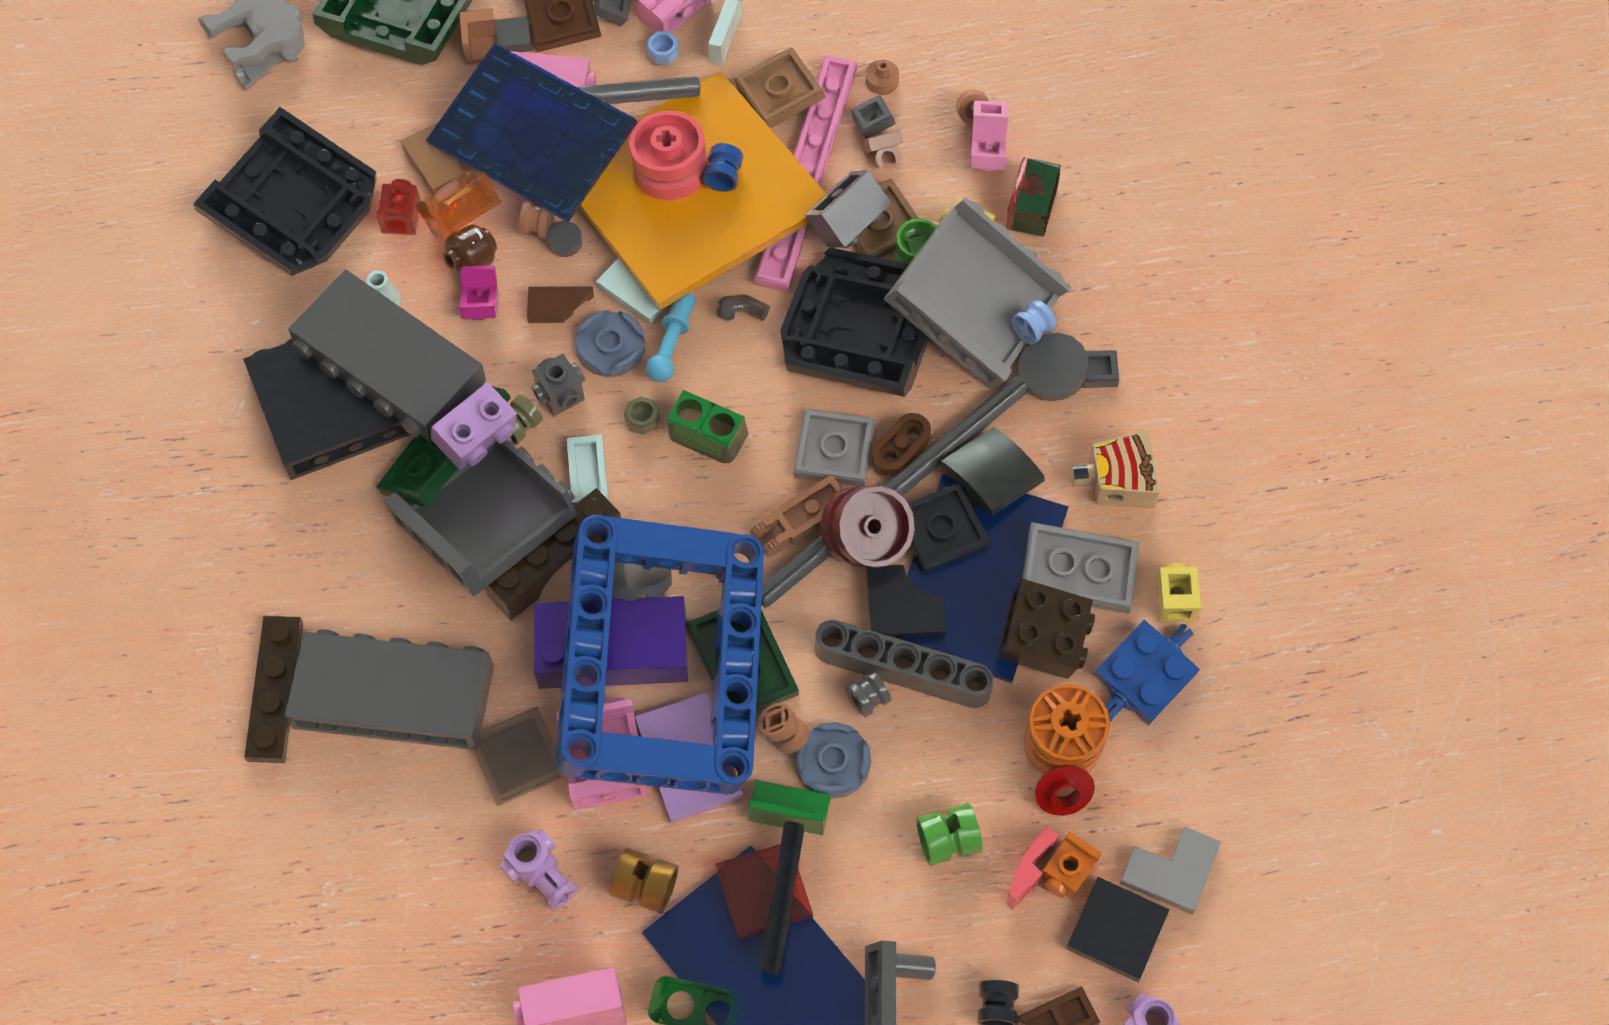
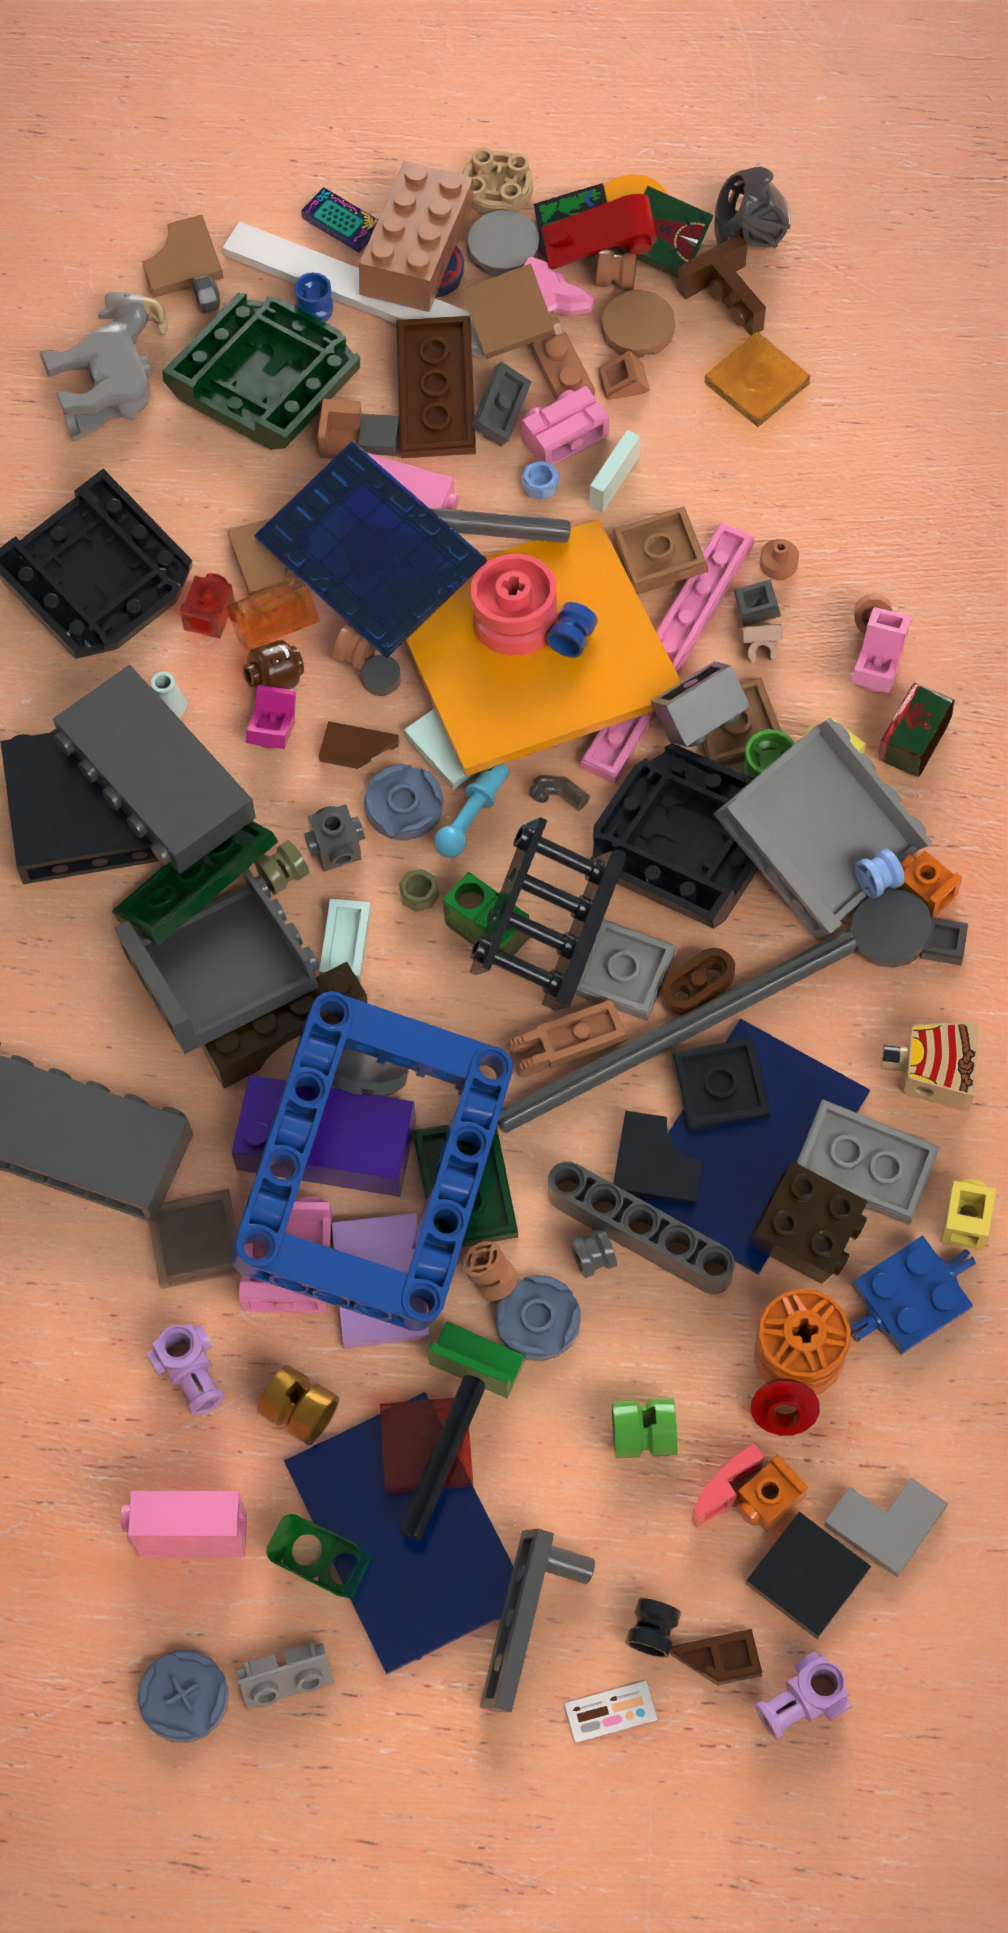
camera: 15 degrees right, 0 degrees up
lavender brick [431,382,517,470] -> none
wheel [820,486,915,568] -> none
pearl dark grey slope [941,427,1045,516] -> none
none -> black fence [469,817,626,1011]
none -> orange brick [895,851,963,917]

